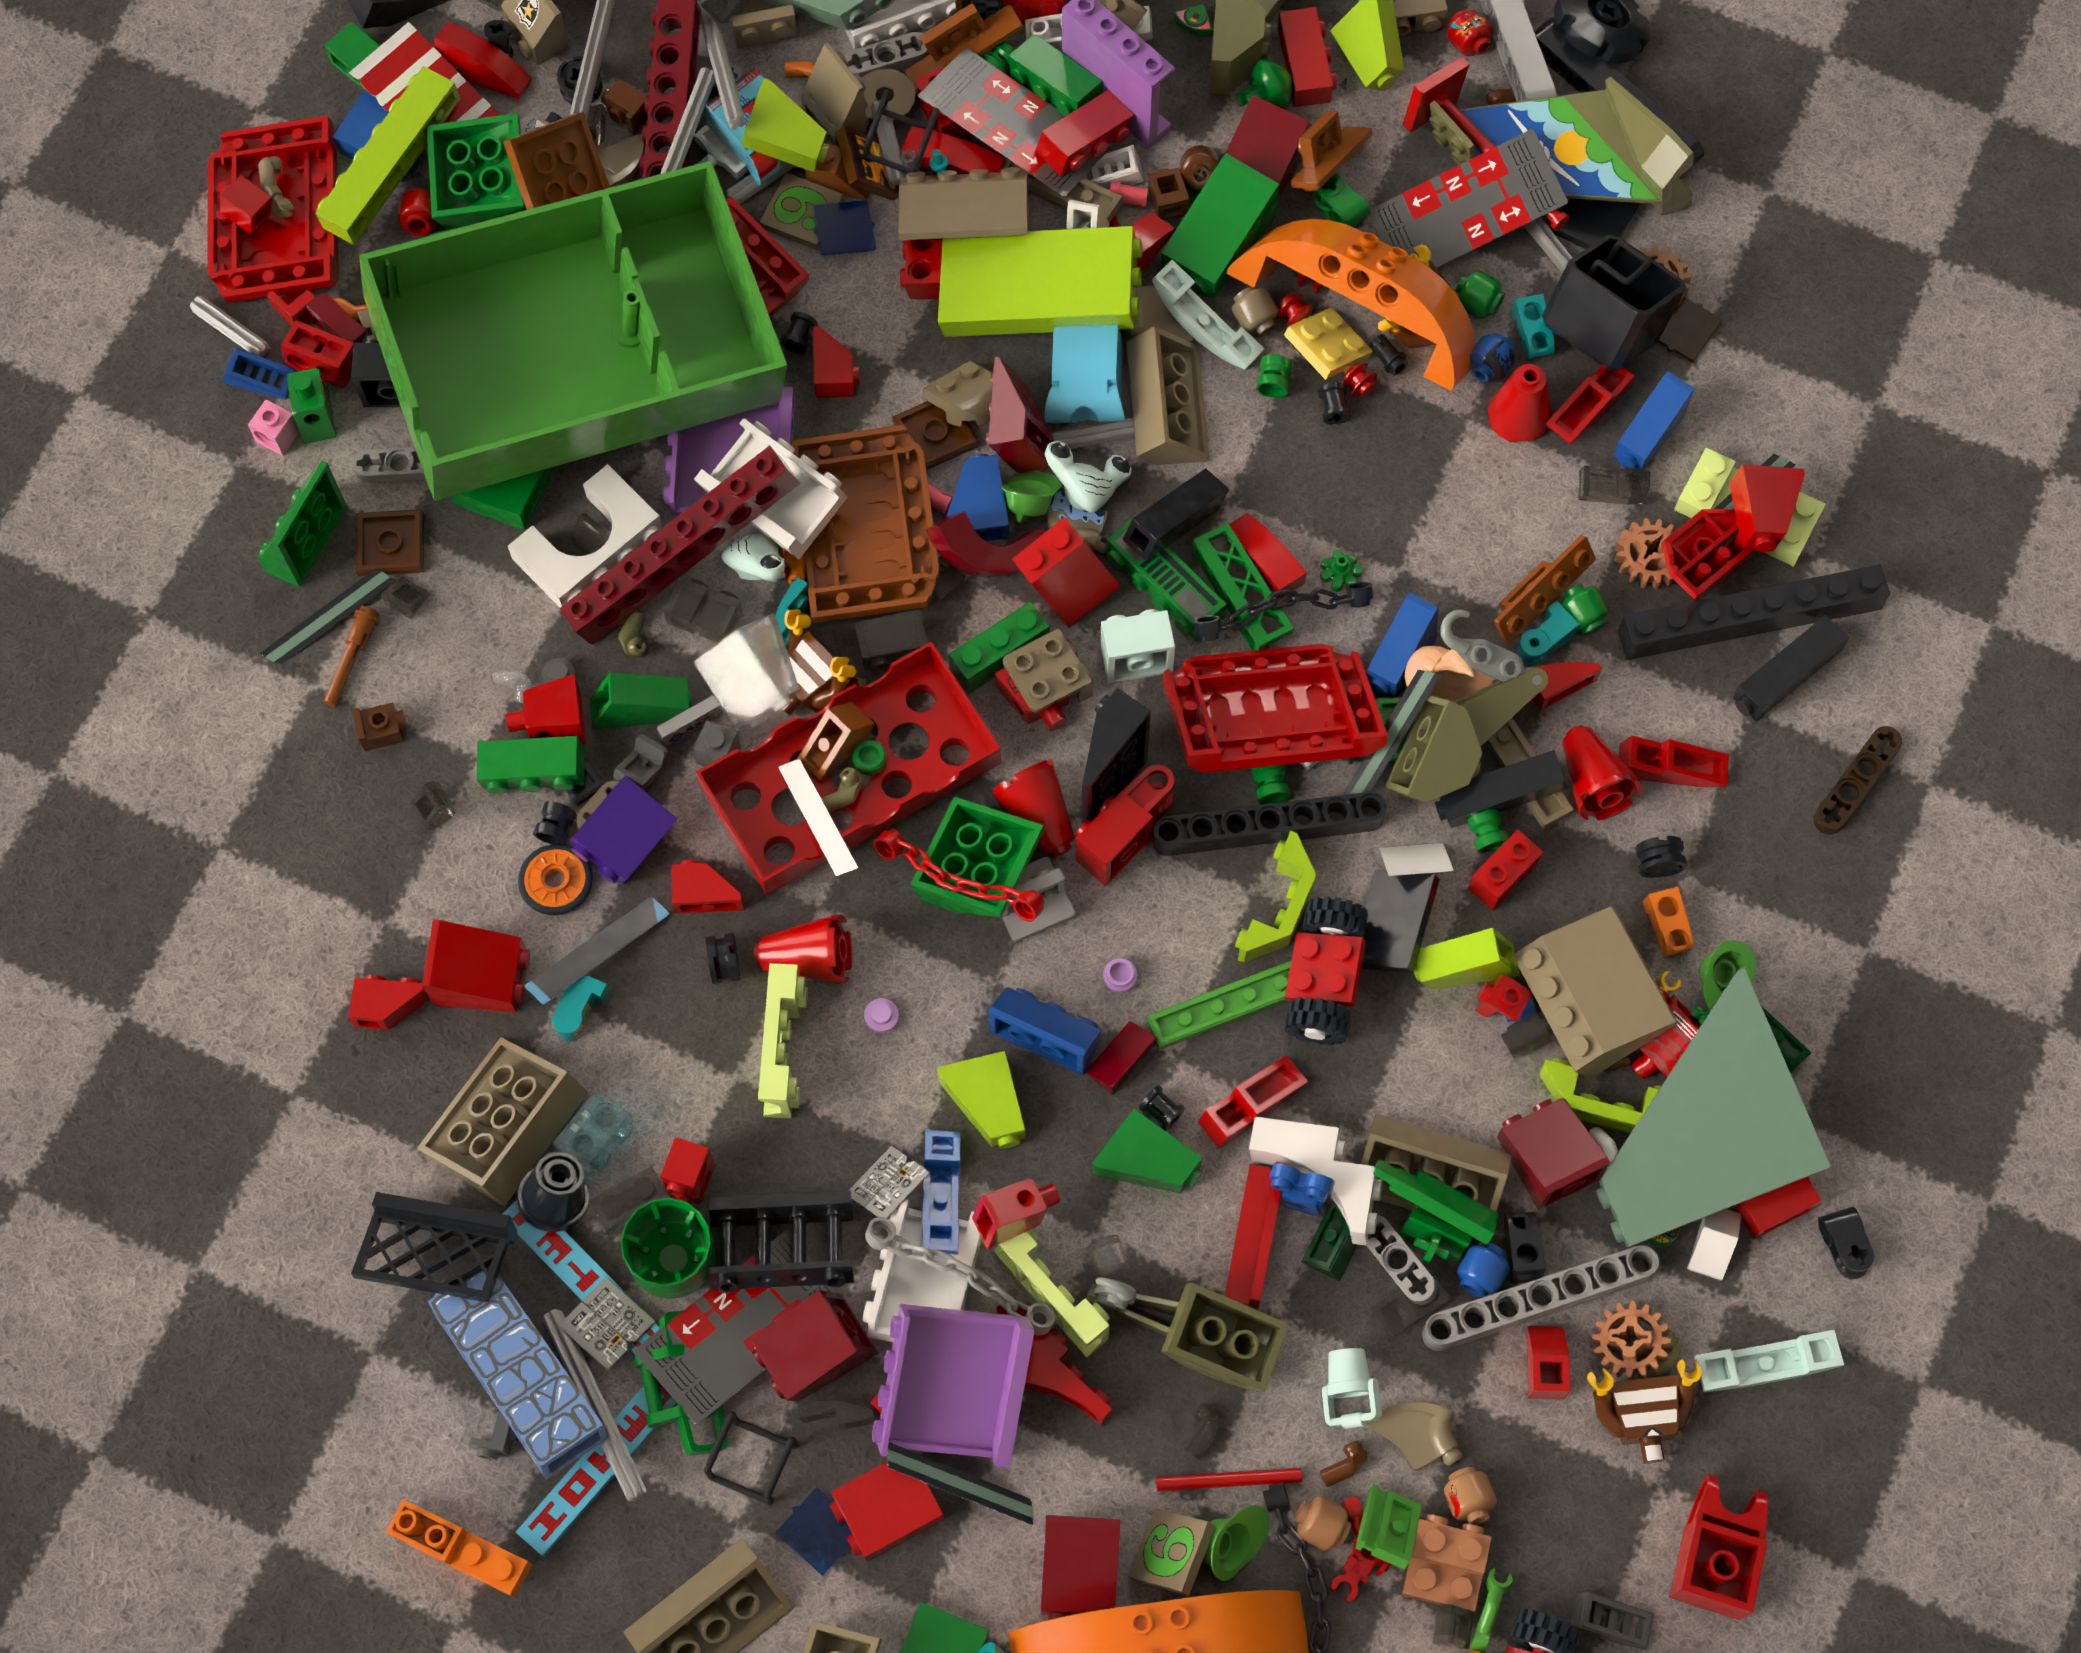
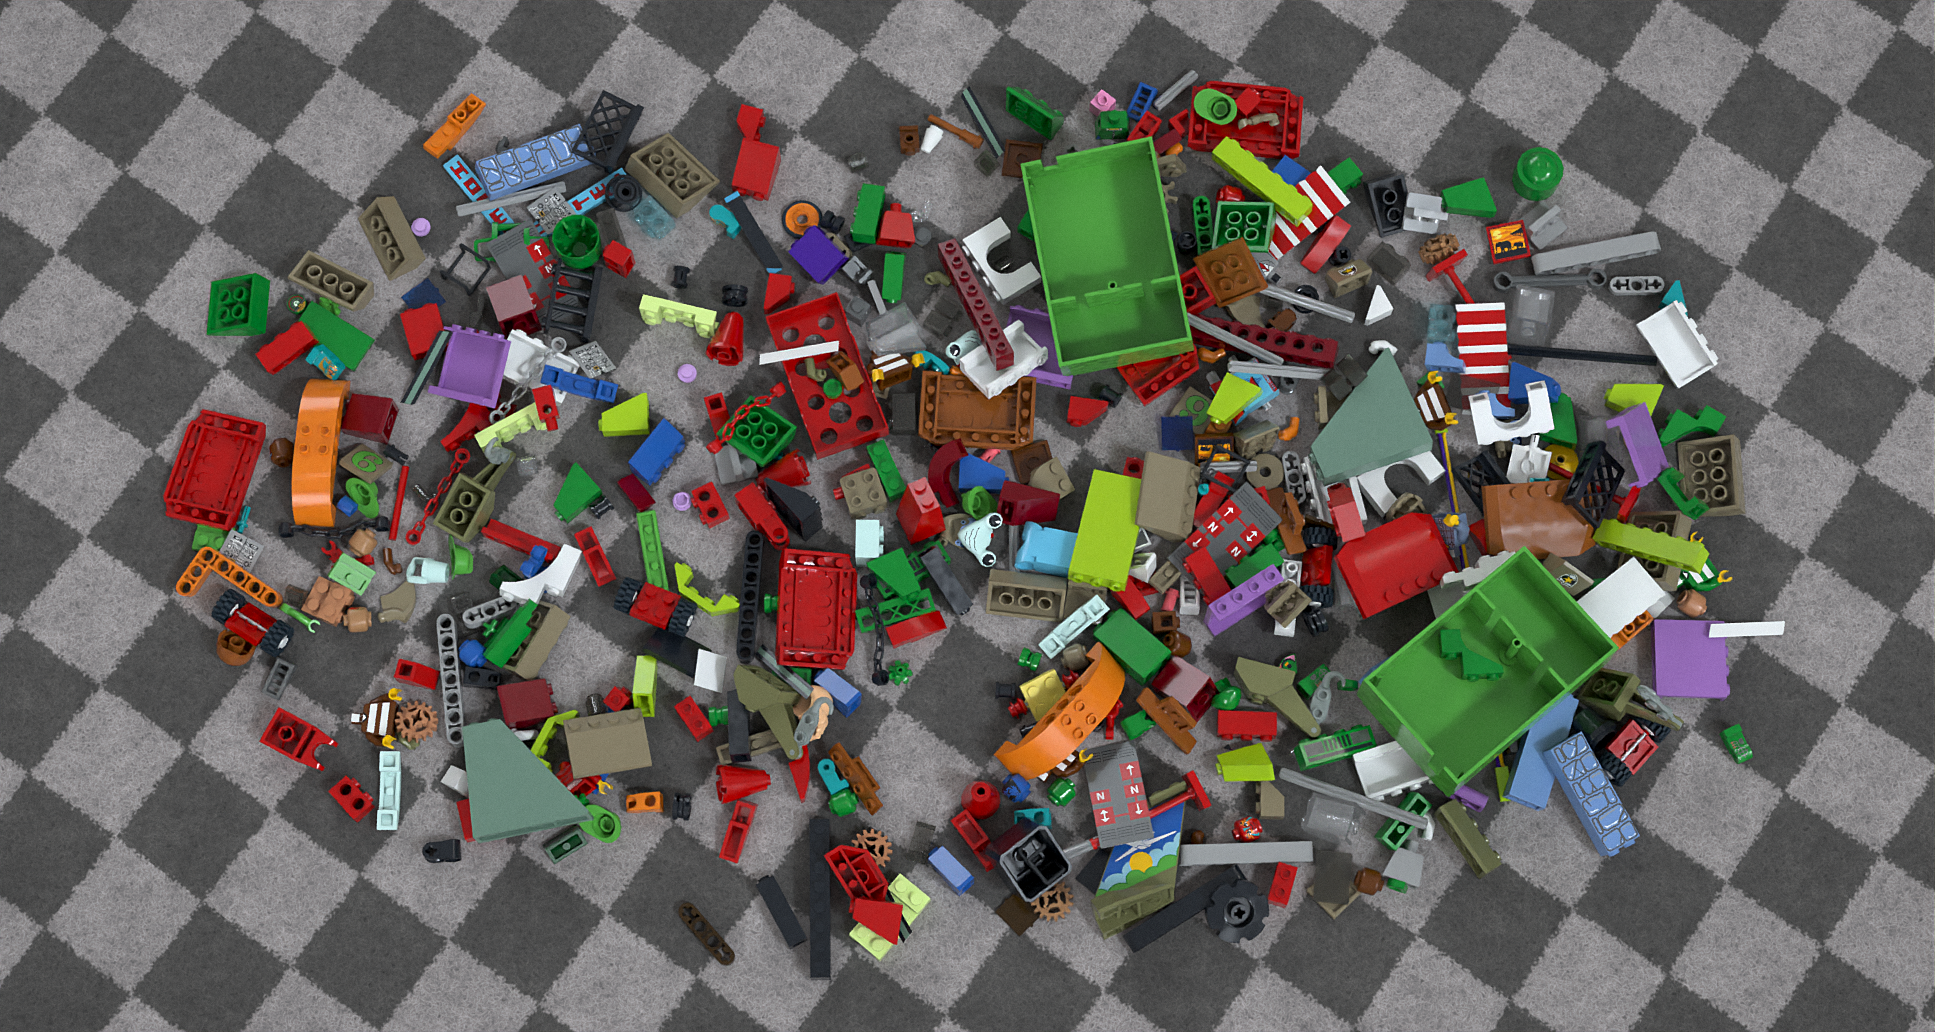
camera: 100 degrees right, 5 degrees up
none -> red brick [328,776,375,823]
none -> blue hose [337,495,358,517]
none -> black pin [383,444,409,466]
none -> red piece [405,448,470,546]
none -> lavender plate [411,218,431,237]
none -> bright green piece [448,534,473,580]
none -> black bush [671,265,690,289]
none -> red brick [690,481,730,529]
none -> red slope [704,392,730,438]
none -> green slope [866,548,921,601]
none -> white cone [920,125,943,154]
none -> bright green piece [1194,88,1237,125]

